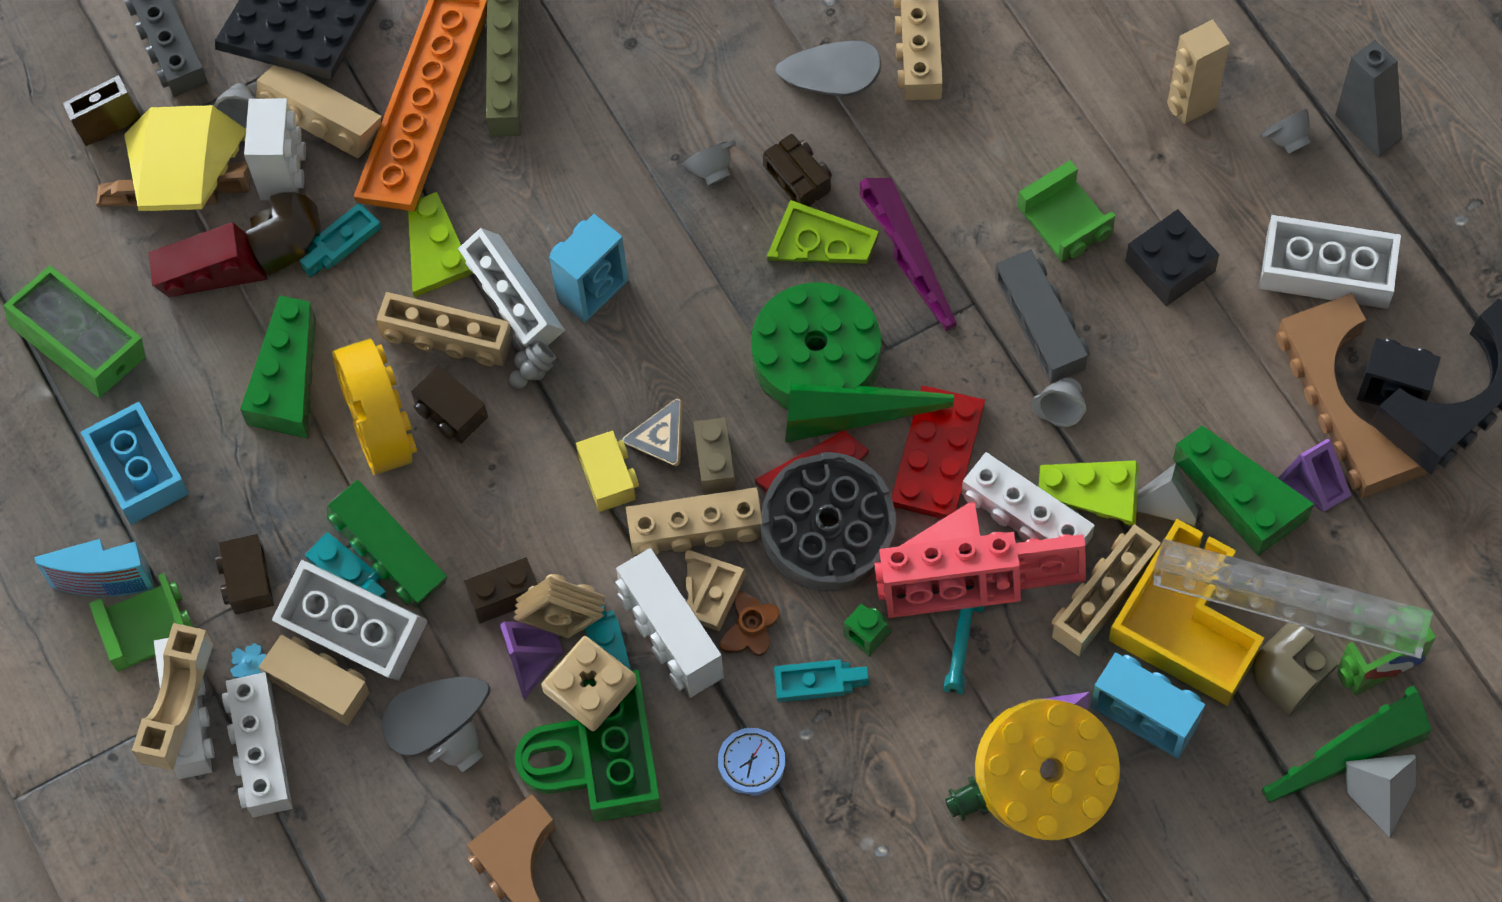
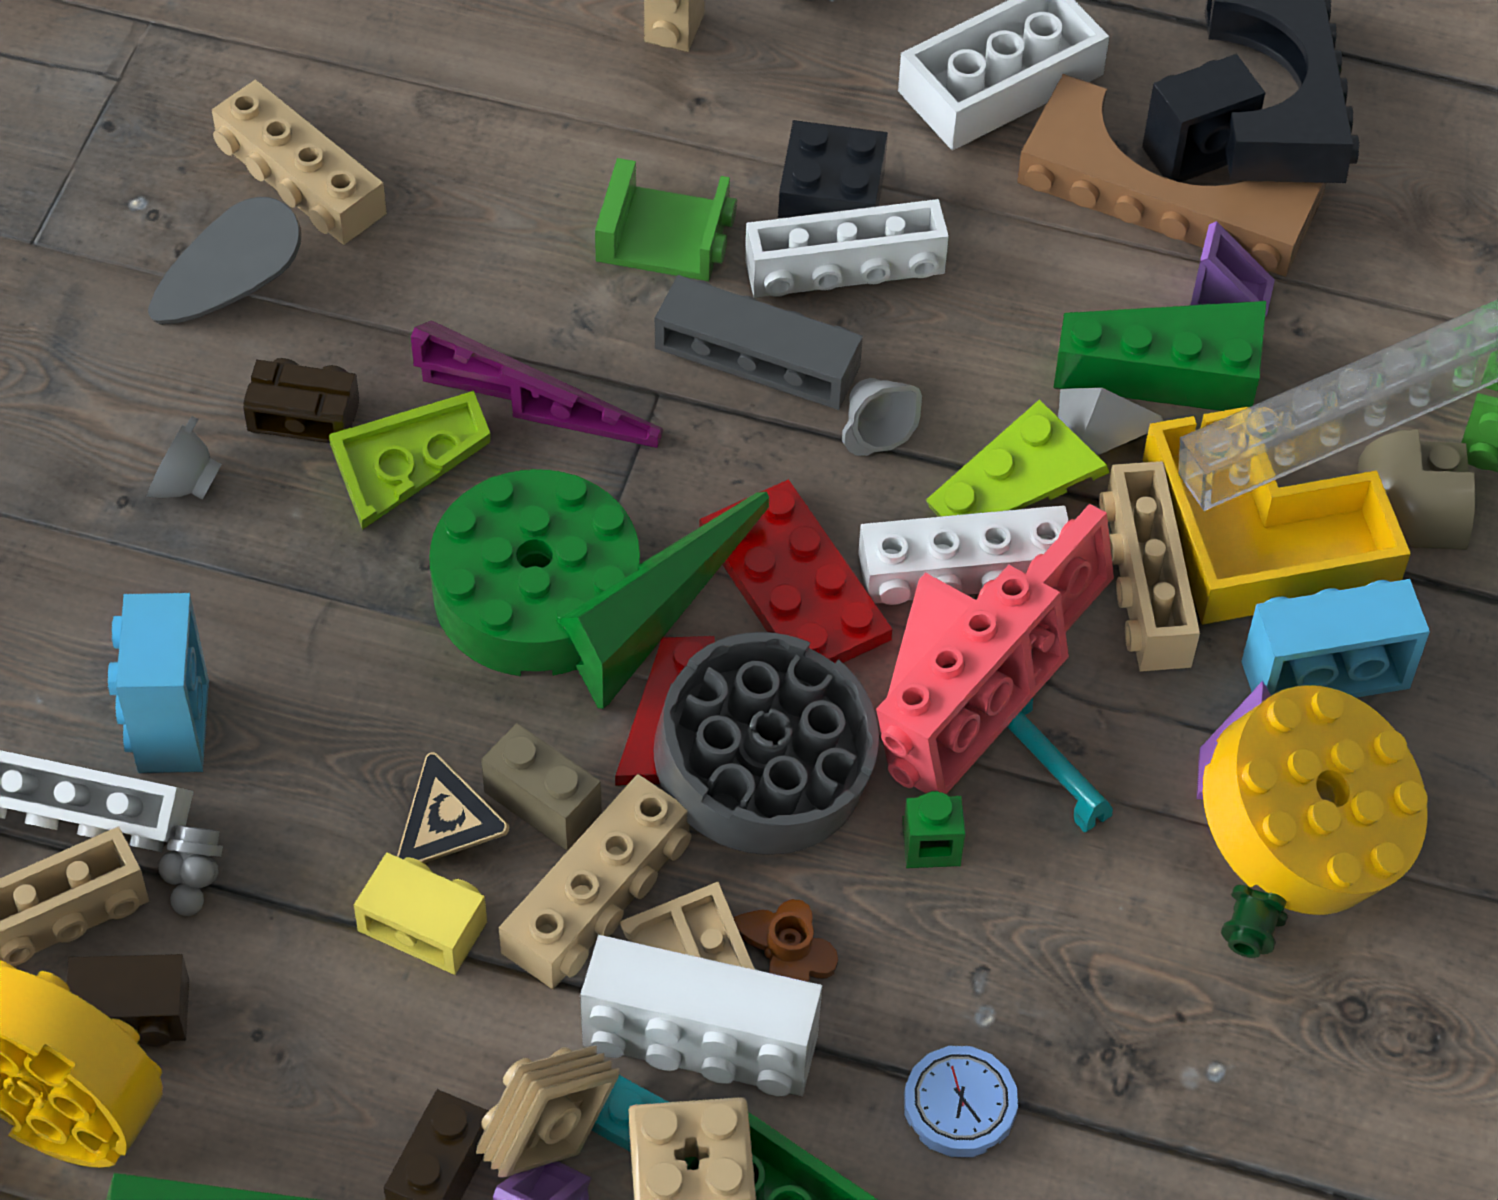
camera: 50 degrees left, 10 degrees down
teal hinge [774,659,869,702] -> none
none -> white brick [745,199,949,298]

